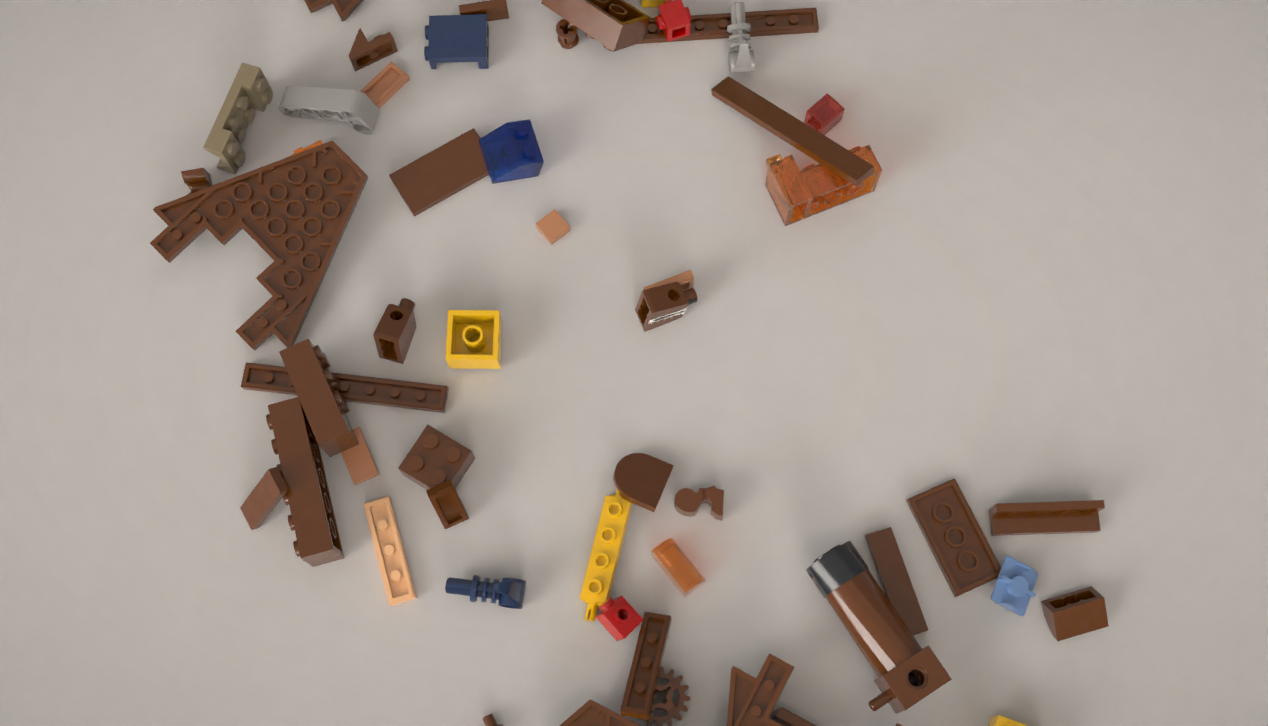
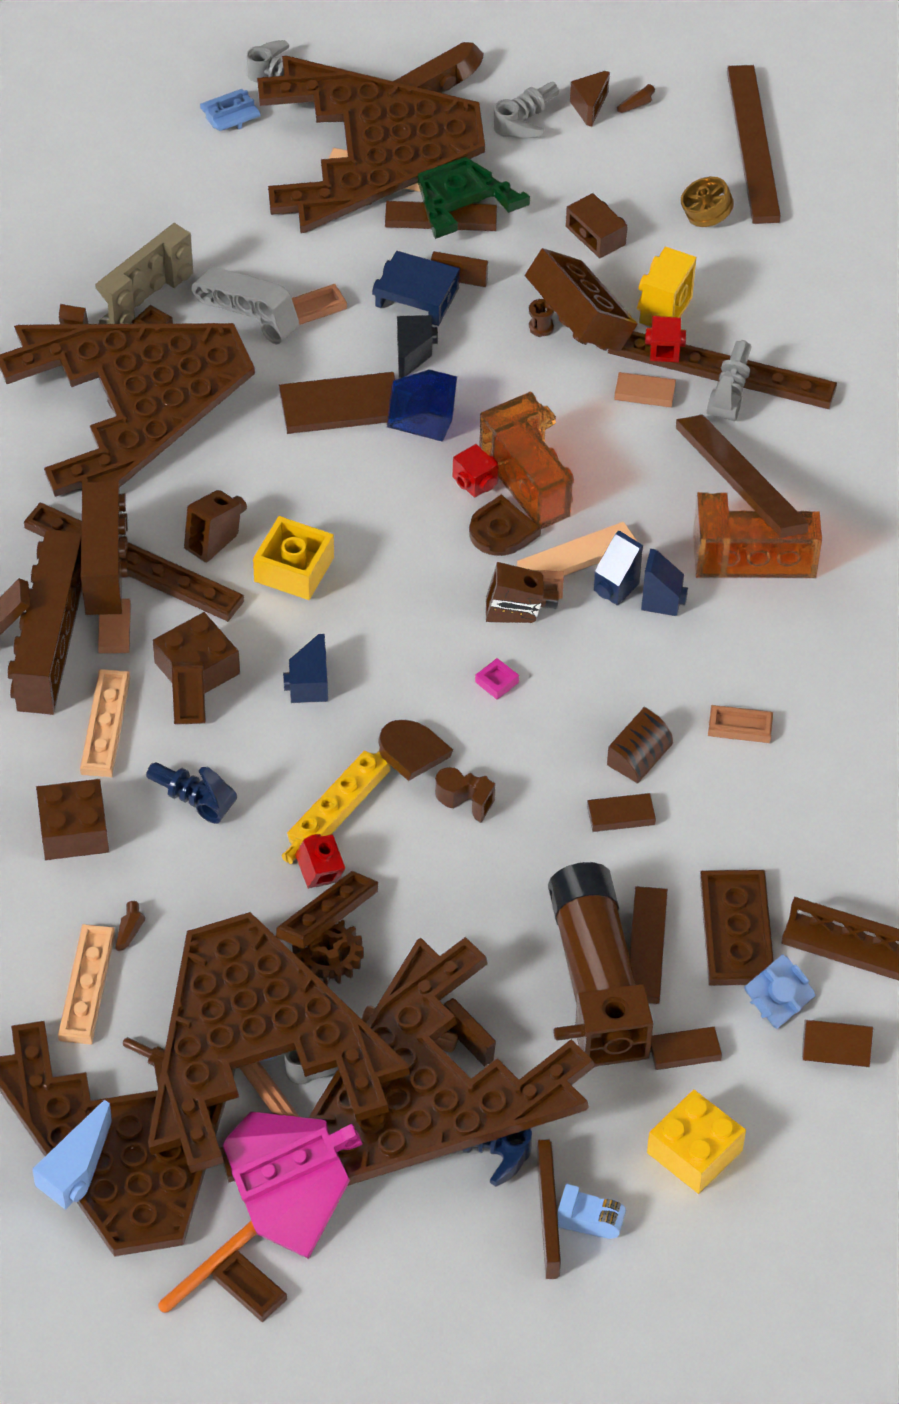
camera: 20 degrees right, 20 degrees down
reddish brown slope [349,28,398,72] -> none
nougat tile [535,209,571,245] -> none
clear orange brick [651,538,706,597] -> none
clear red brick [804,93,845,135] -> none
none -> reddish brown brick [36,779,109,861]
none -> reddish brown tile [132,305,173,324]
none -> dark blue slope [283,634,328,703]
none -> black slope [397,315,438,378]
none -> red brick [452,444,499,498]
none -> reddish brown tile [469,494,541,556]
none -> dark pink tile [475,658,519,700]
none -> clear orange hinge [479,391,574,529]
none -> light nougat tile [517,521,637,576]
none -> reddish brown tile [587,793,656,832]
none -> slope [593,530,643,605]
none -> reddish brown brick [607,706,673,783]
none -> nougat tile [614,372,676,408]
none -> dark blue slope [641,548,688,616]
none -> reddish brown tile [651,1026,722,1070]
none -> nougat tile [708,705,773,743]

